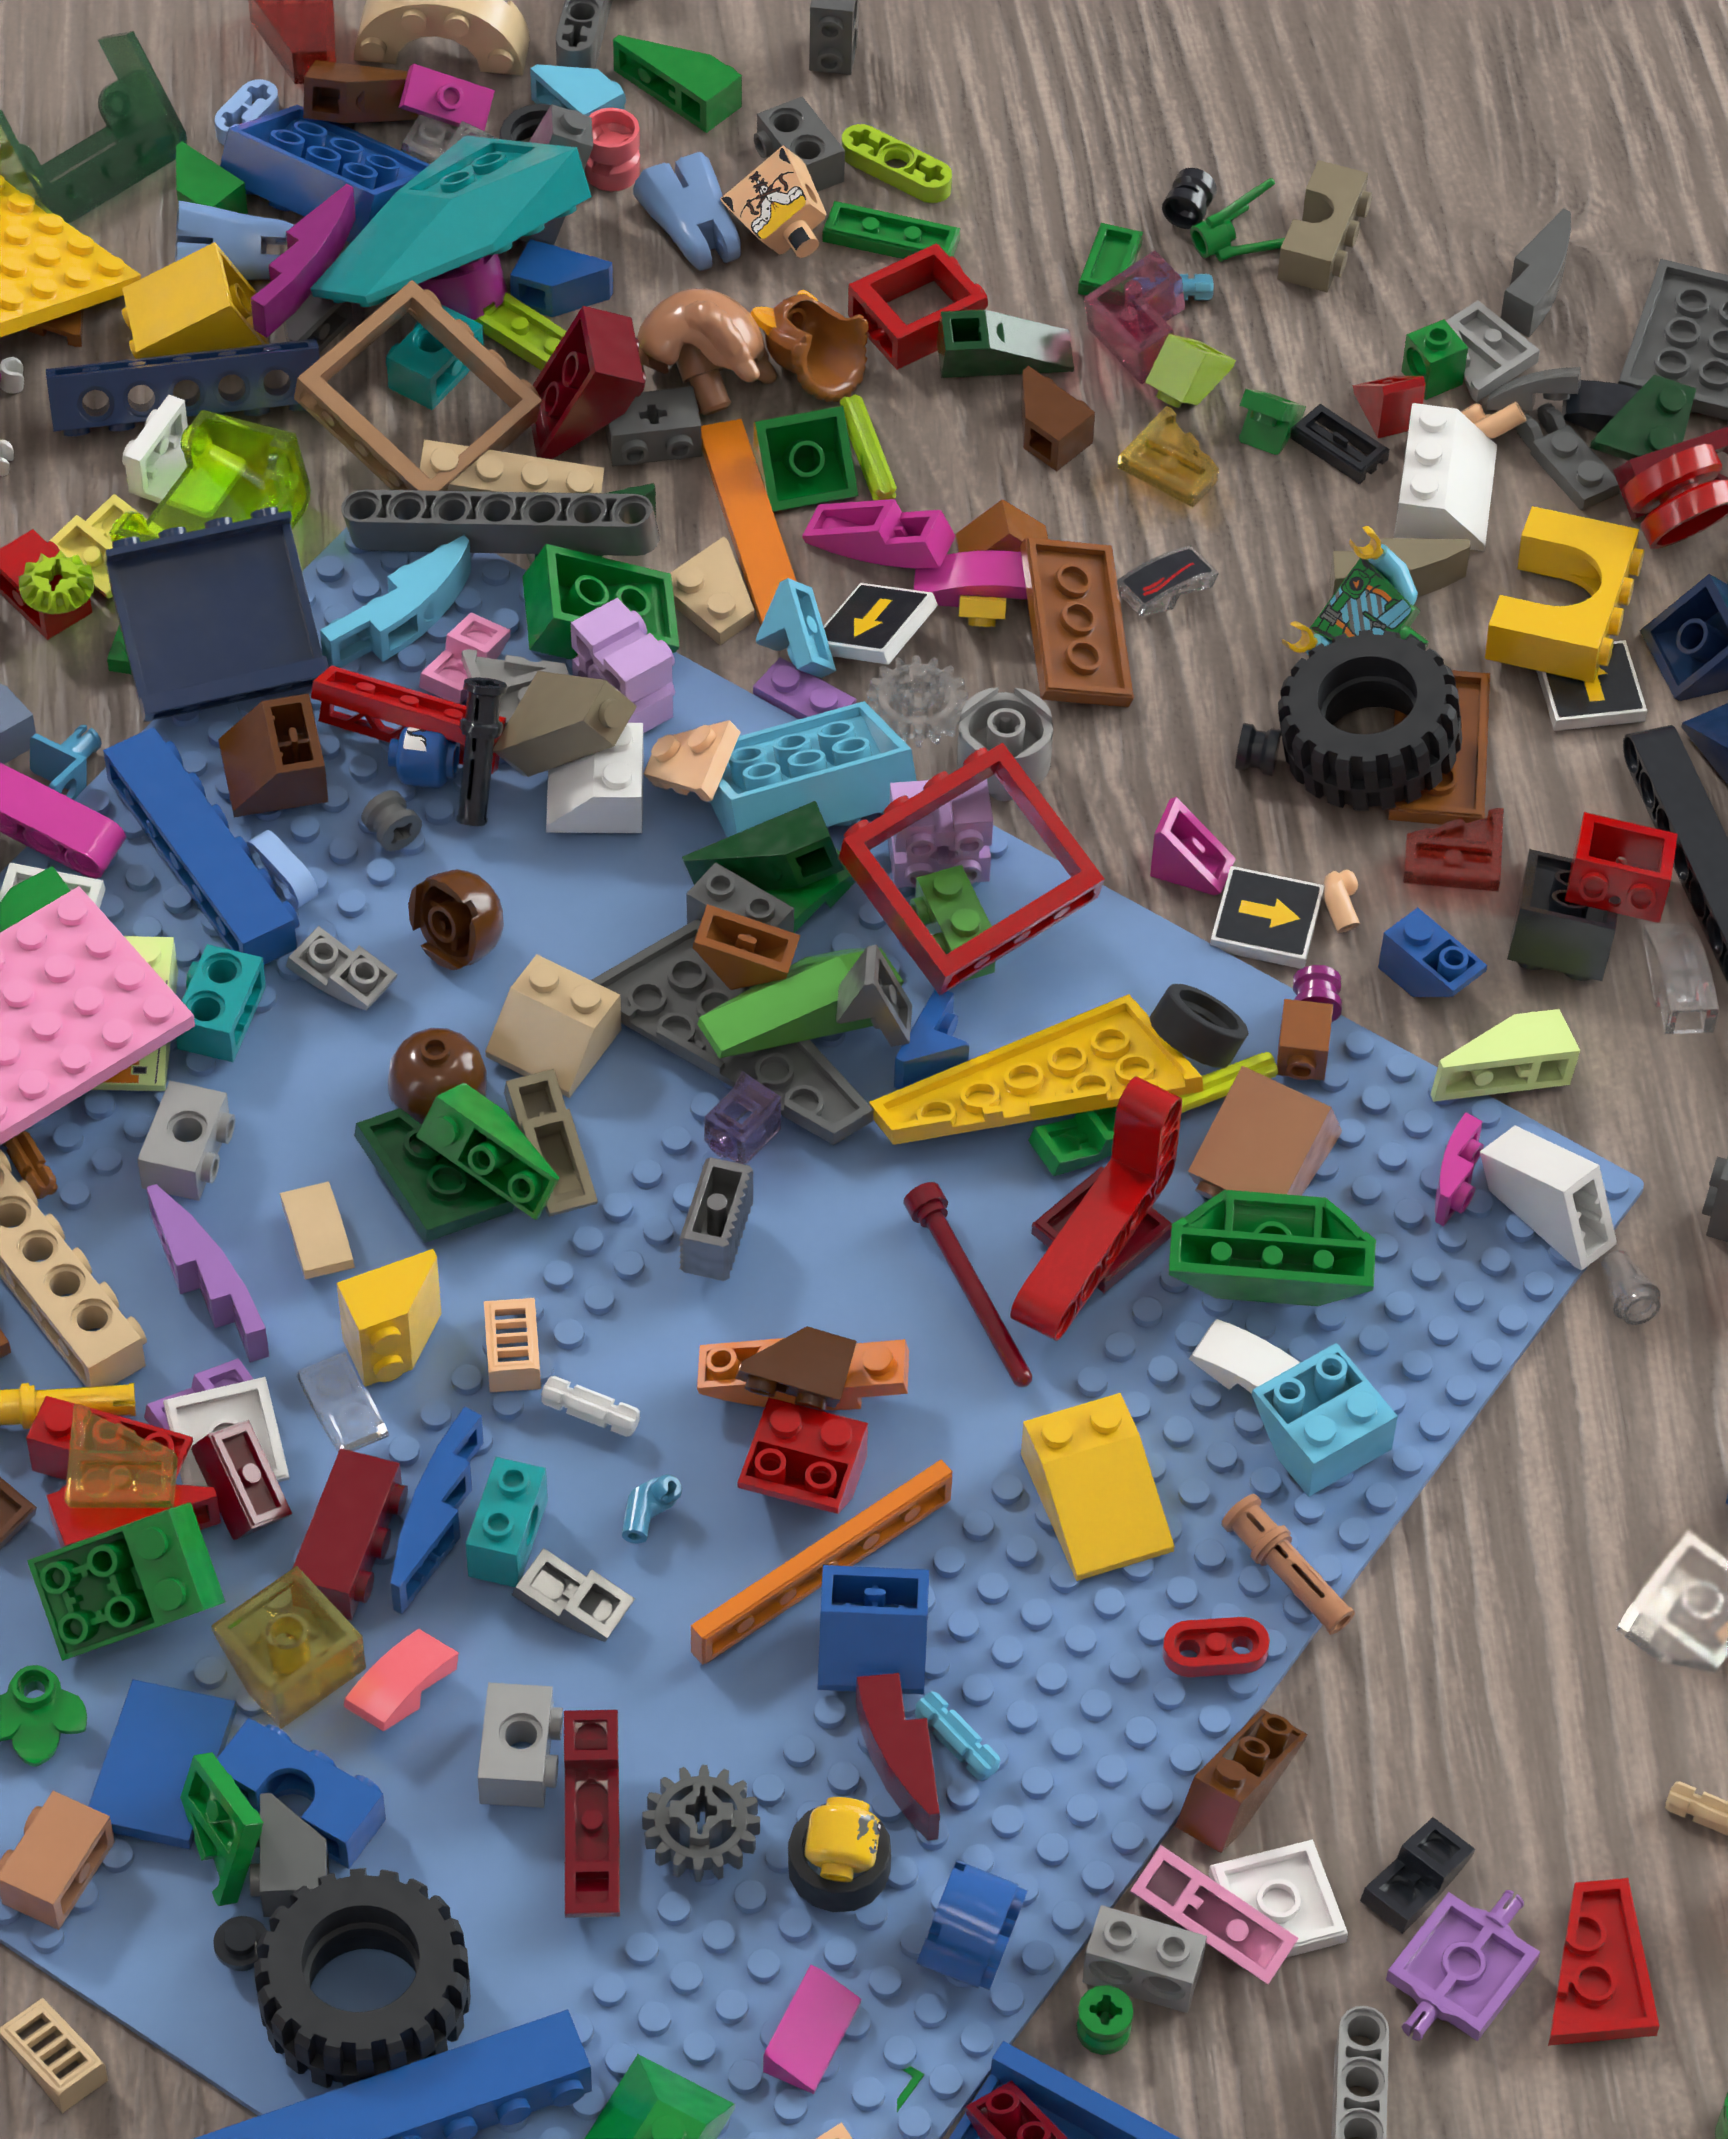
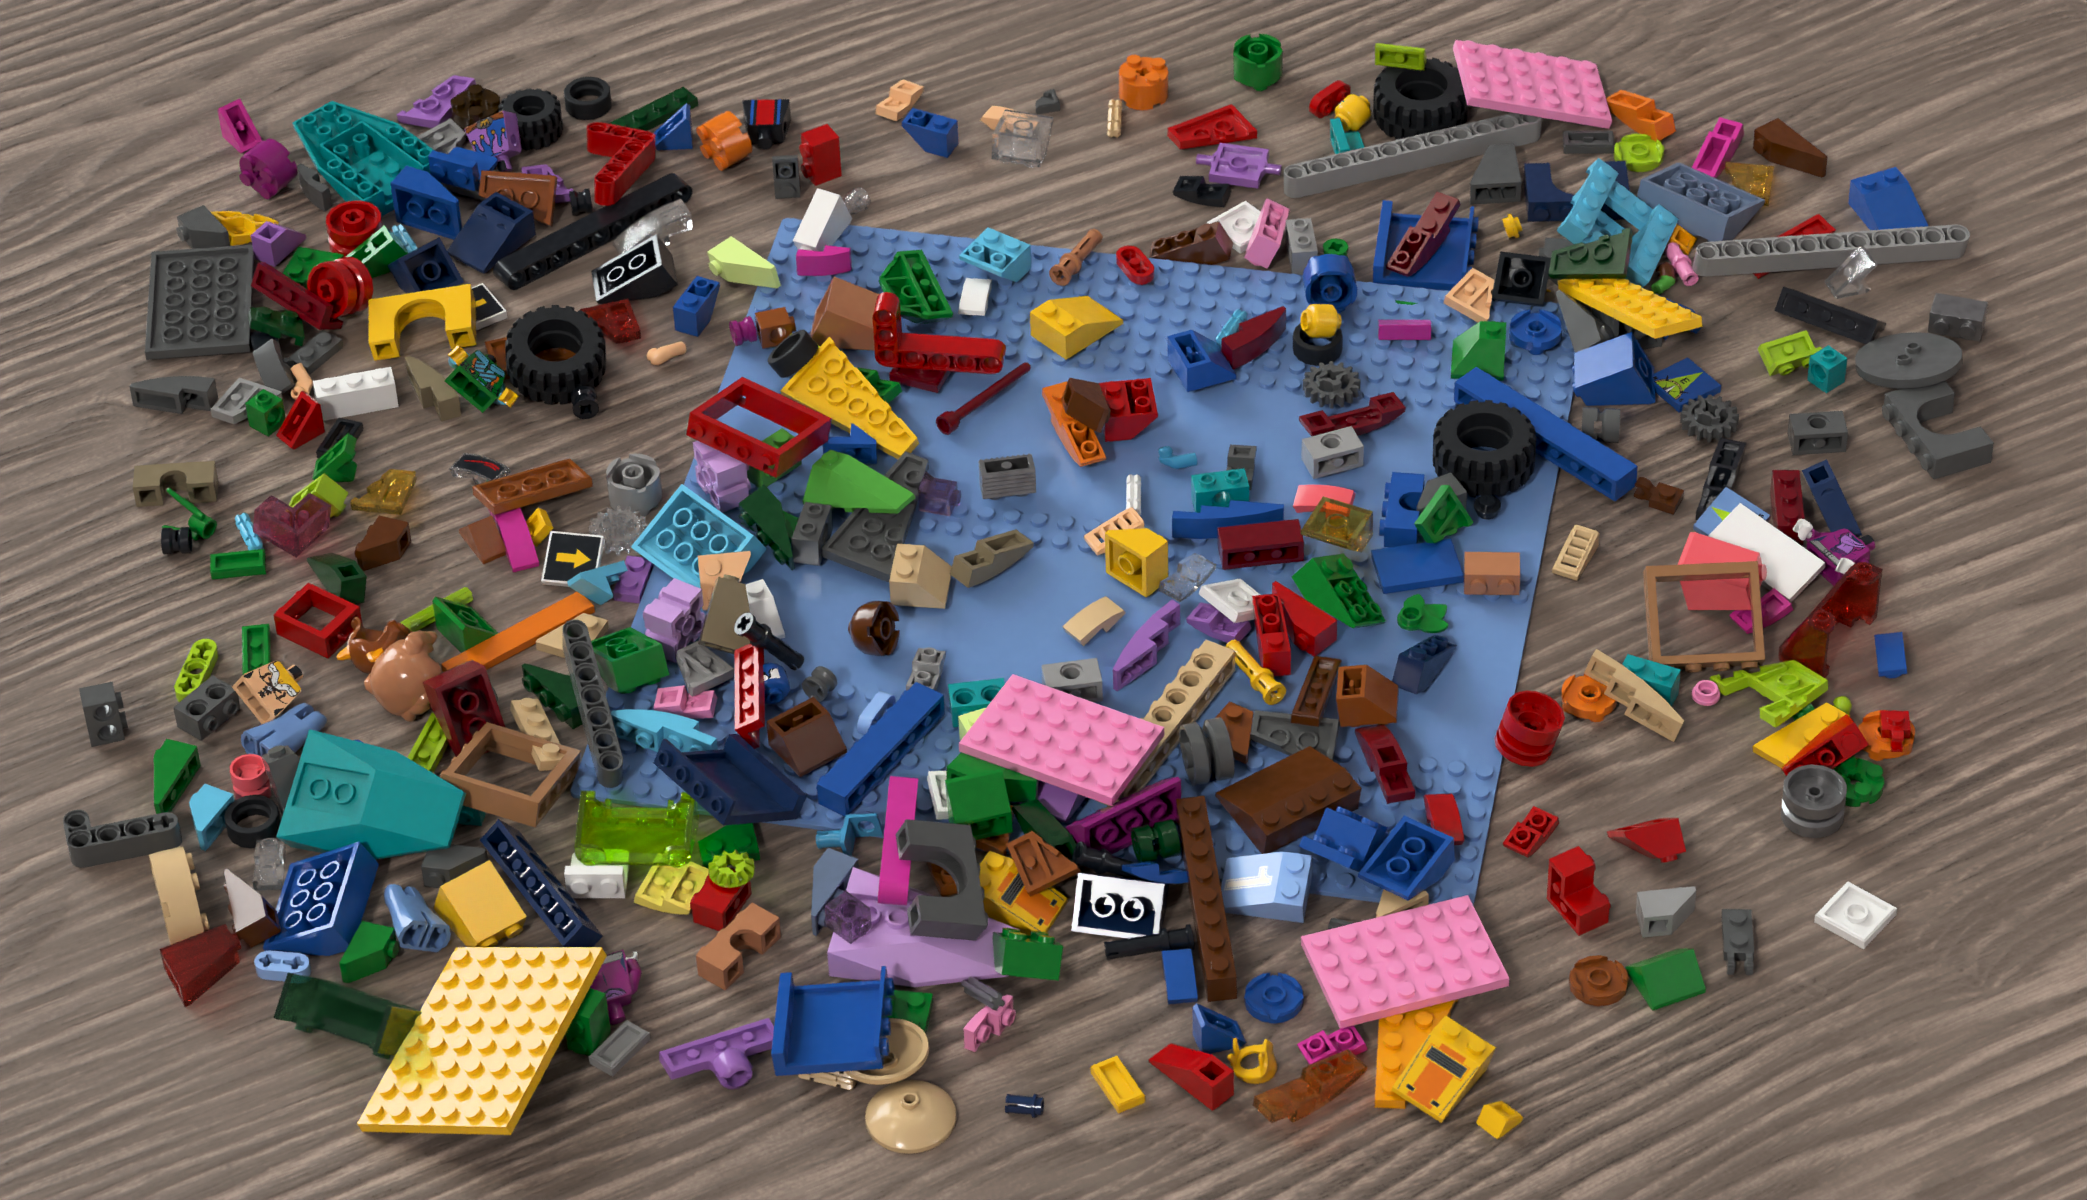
camera: 110 degrees left, 10 degrees down
clear yellow wing [65,1404,178,1508] -> none
dark red slope [191,1420,292,1540] -> none
magenta slope [251,184,356,338] -> none
dark green wing [354,1108,514,1243] -> none
reddish brown cylinder [388,1028,487,1125] -> none
dark pink plate [399,64,495,134] -> none
green slope [416,1083,559,1220] -> none
orange tile [691,1459,953,1665] -> none
dark orange slope [692,904,801,990] -> none
dark pink slope [802,499,956,568] -> none
dark grey slope [836,945,912,1047] -> none
dark pink slope [1150,797,1236,895] -> none
black tile [1210,866,1324,969] -> none
red window [1565,812,1678,923] -> none

